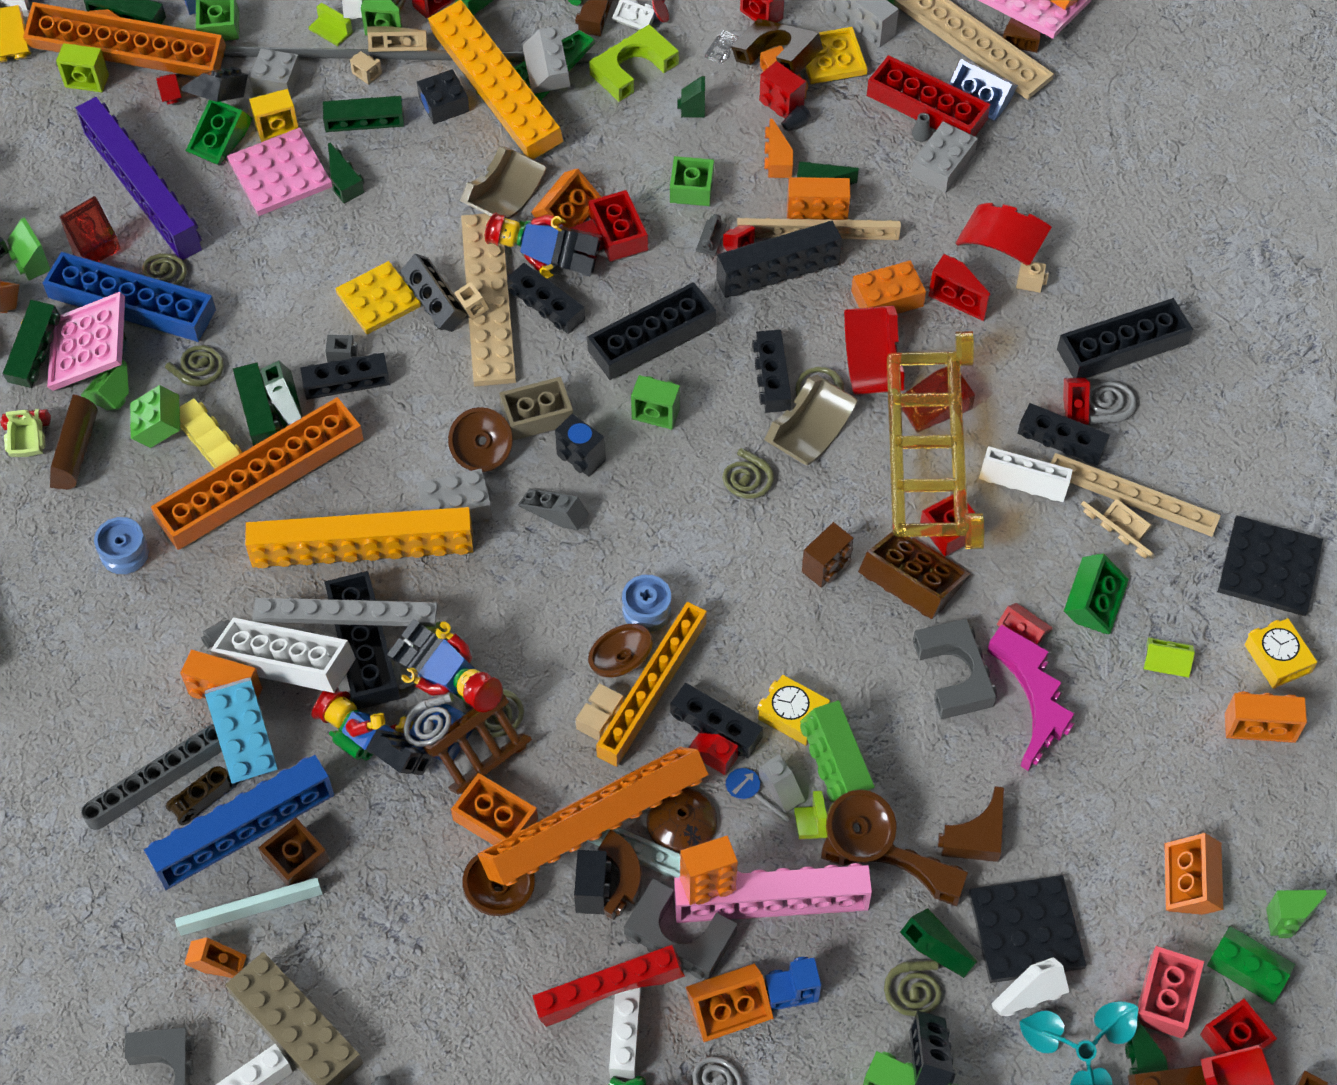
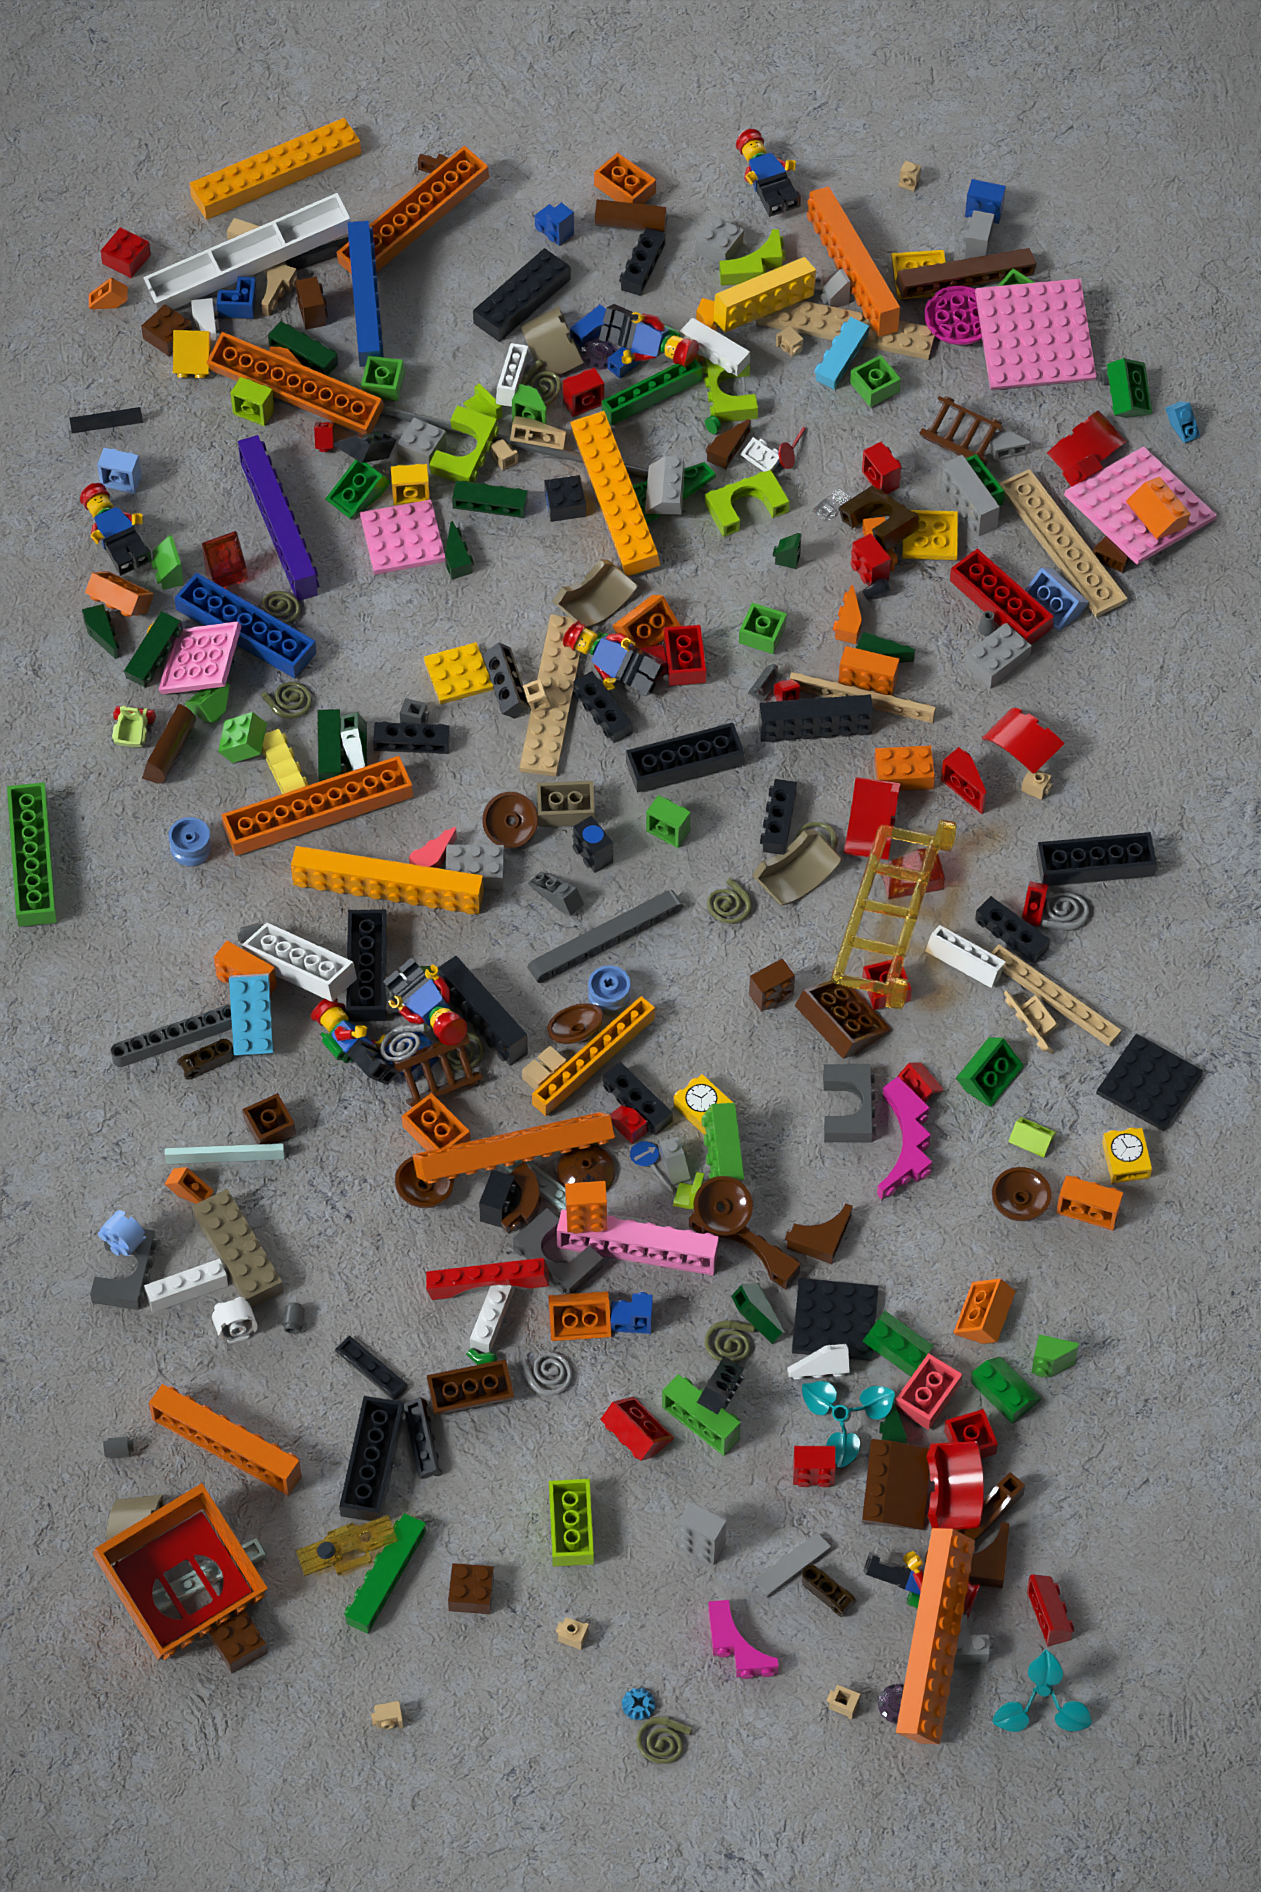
camera: 15 degrees right, 0 degrees up
blue brick [144,755,335,890] -> none
light grey plate [252,598,438,627] -> none
none -> light blue brick [98,1210,146,1256]
none -> coral slope [409,826,457,869]
none -> lime arch [429,405,499,482]
none -> black brick [438,956,528,1066]
none -> dark grey beam [527,890,683,983]
none -> green slope [862,1310,933,1377]
none -> reddish brown dish [992,1167,1051,1221]

